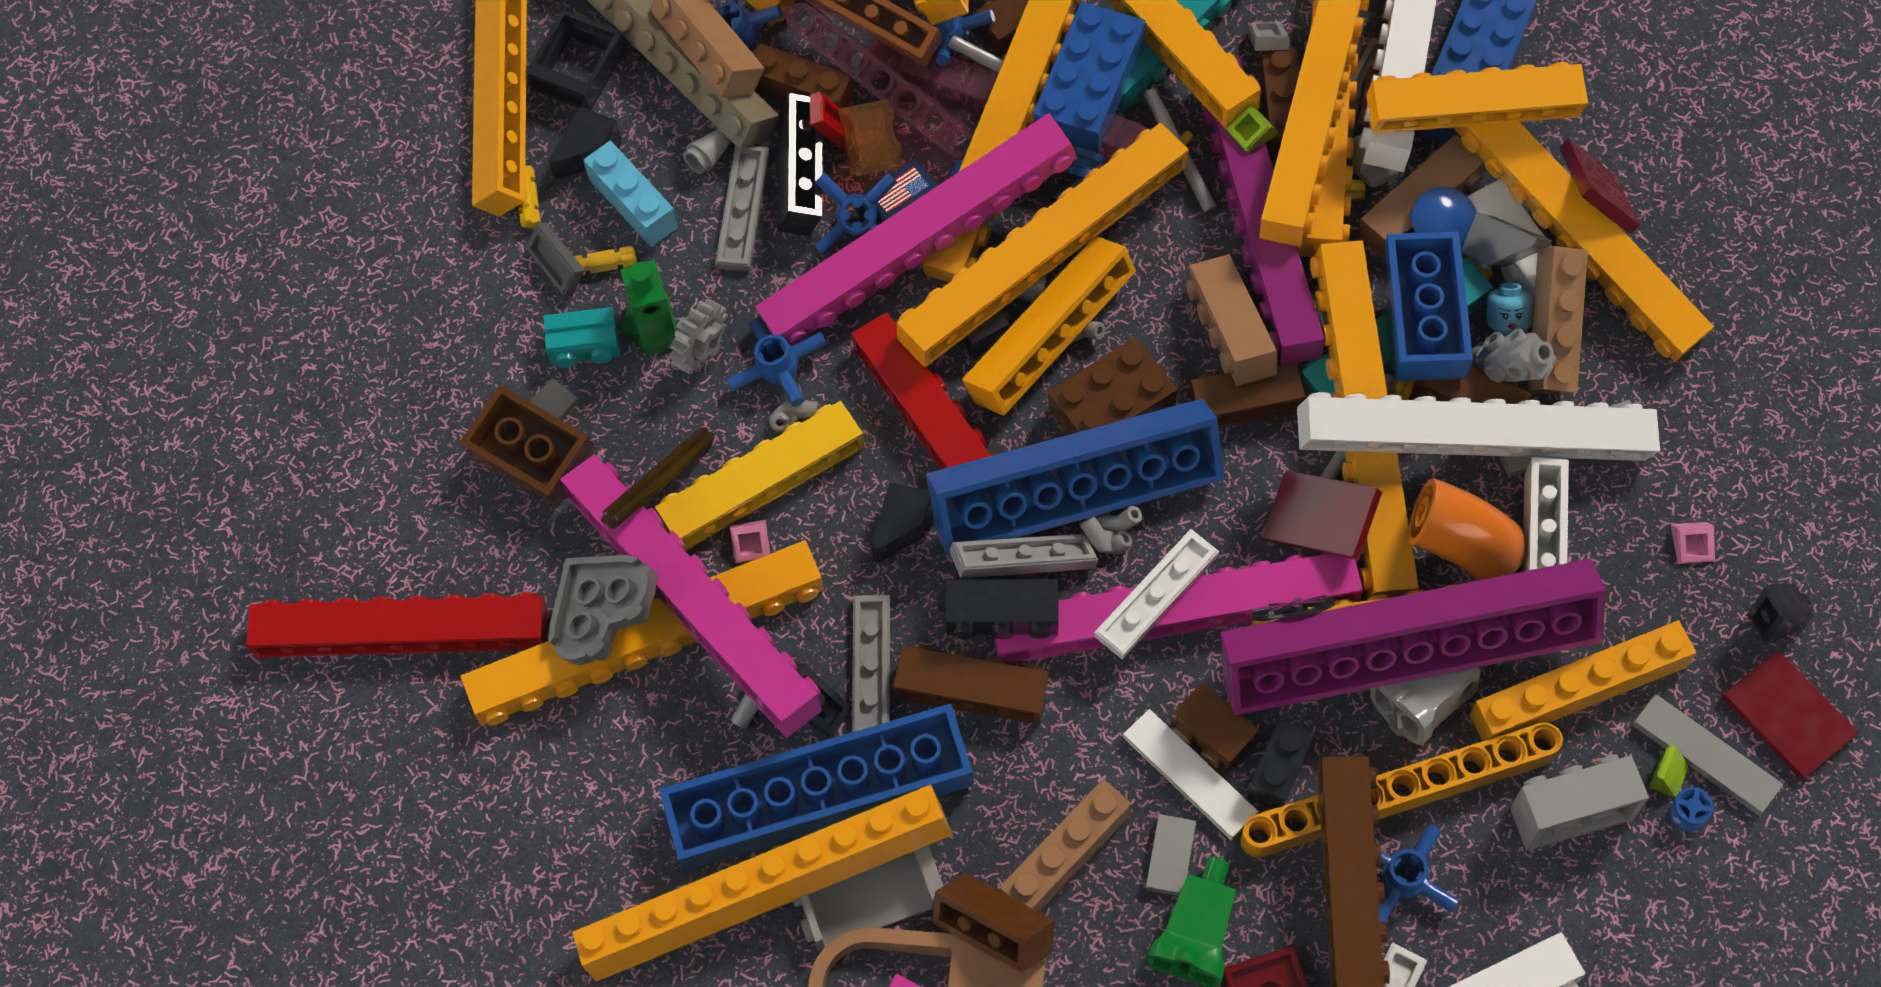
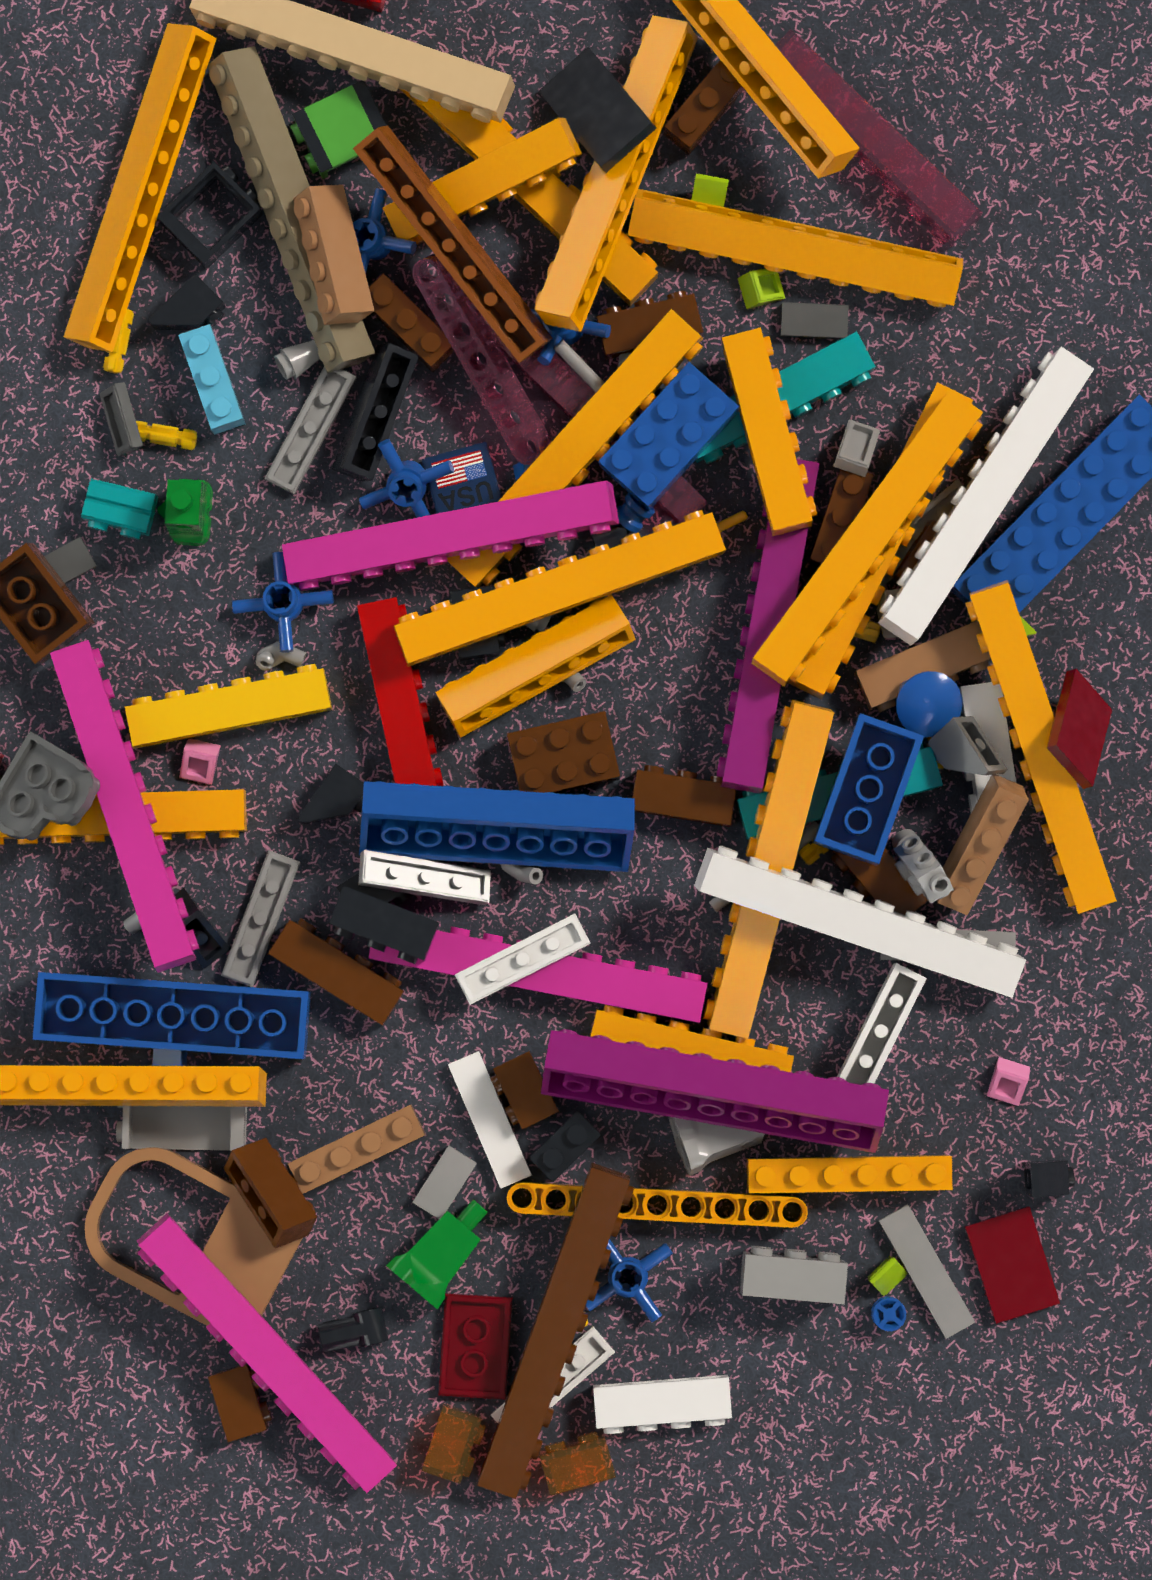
camera: 15 degrees right, 20 degrees up
dark brown axle [601,427,715,529] -> none
light grey gear [669,298,728,374] -> none
red tile [810,91,857,153] -> none
clear orange brick [838,99,902,176] -> none
light grey arm [1079,516,1132,555] -> none
light grey bar [1143,88,1217,213] -> none
medium nougat brick [1186,254,1277,386] -> none
lime slope [1226,104,1279,153] -> none
black wheel [1251,595,1335,621] -> none
tile [1262,470,1383,561] -> none
light orange brick [1366,62,1588,134] -> none
orange brick [1408,478,1527,581] -> none
medium azure head [1486,282,1534,336] -> none

